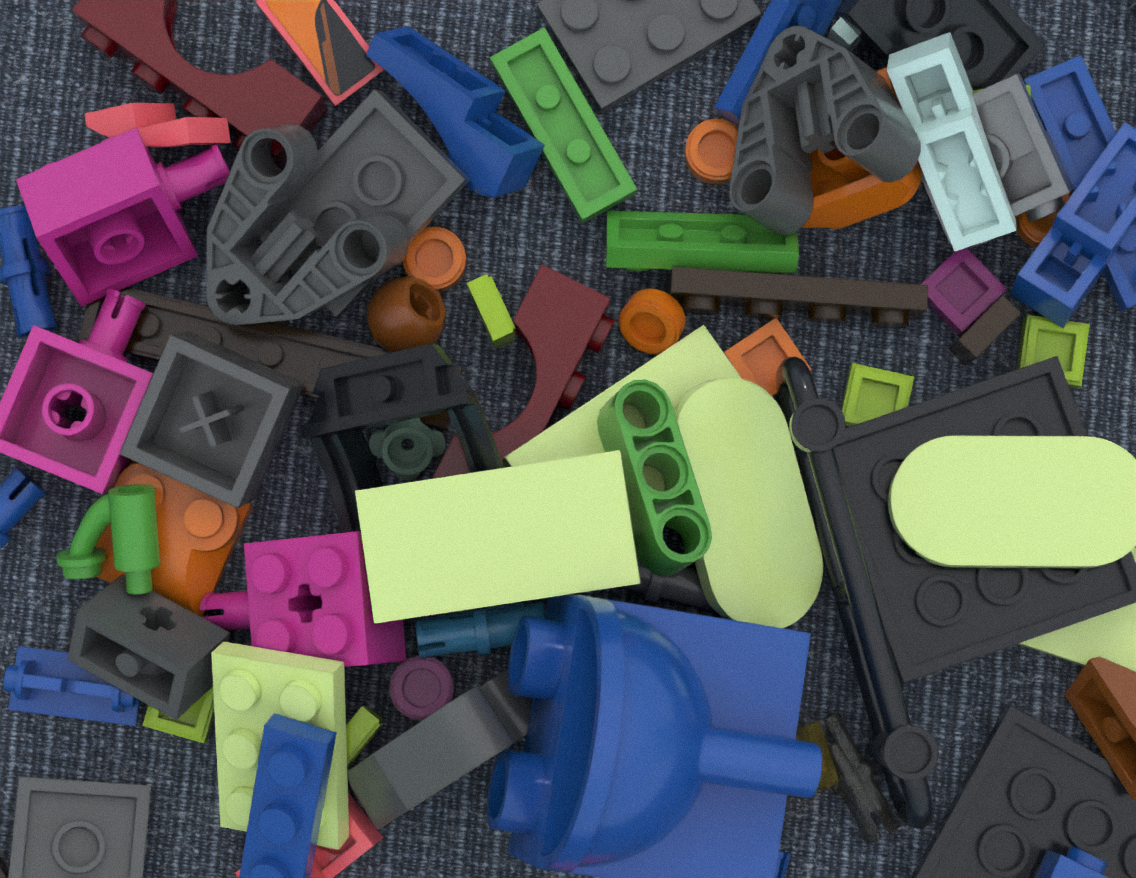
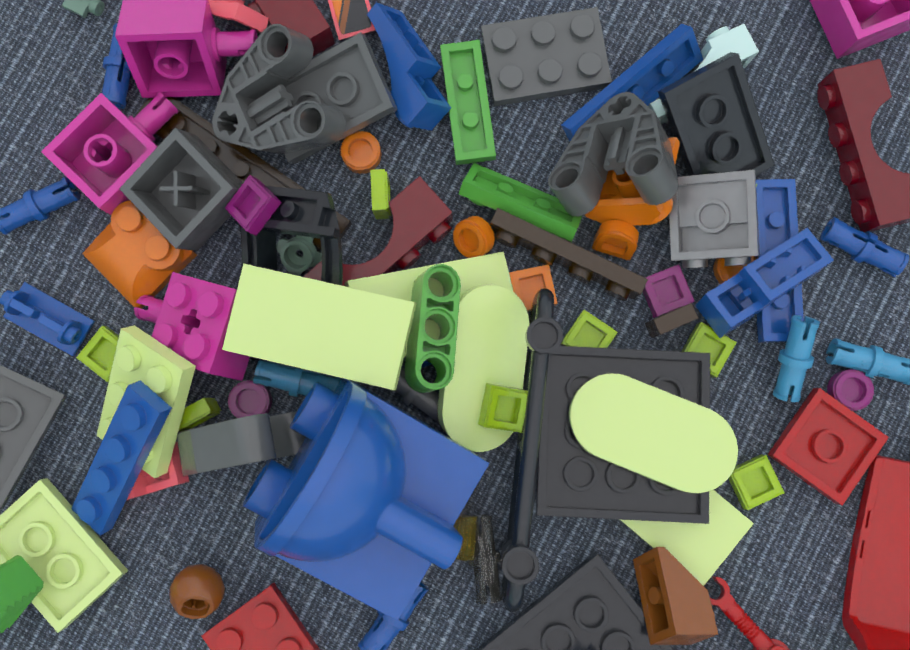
camera: 25 degrees right, 0 degrees up
bright green plant [56,484,161,594] -> none
dark grey brick [67,574,230,720] -> none
dark orange piece [367,276,446,353] -> none
orange tile [684,119,738,185] -> none
light aqua slope [887,32,1016,251] -> none
none -> magenta tile [225,175,282,236]
none -> lime tile [478,383,528,433]
none -> orange tile [591,220,639,260]

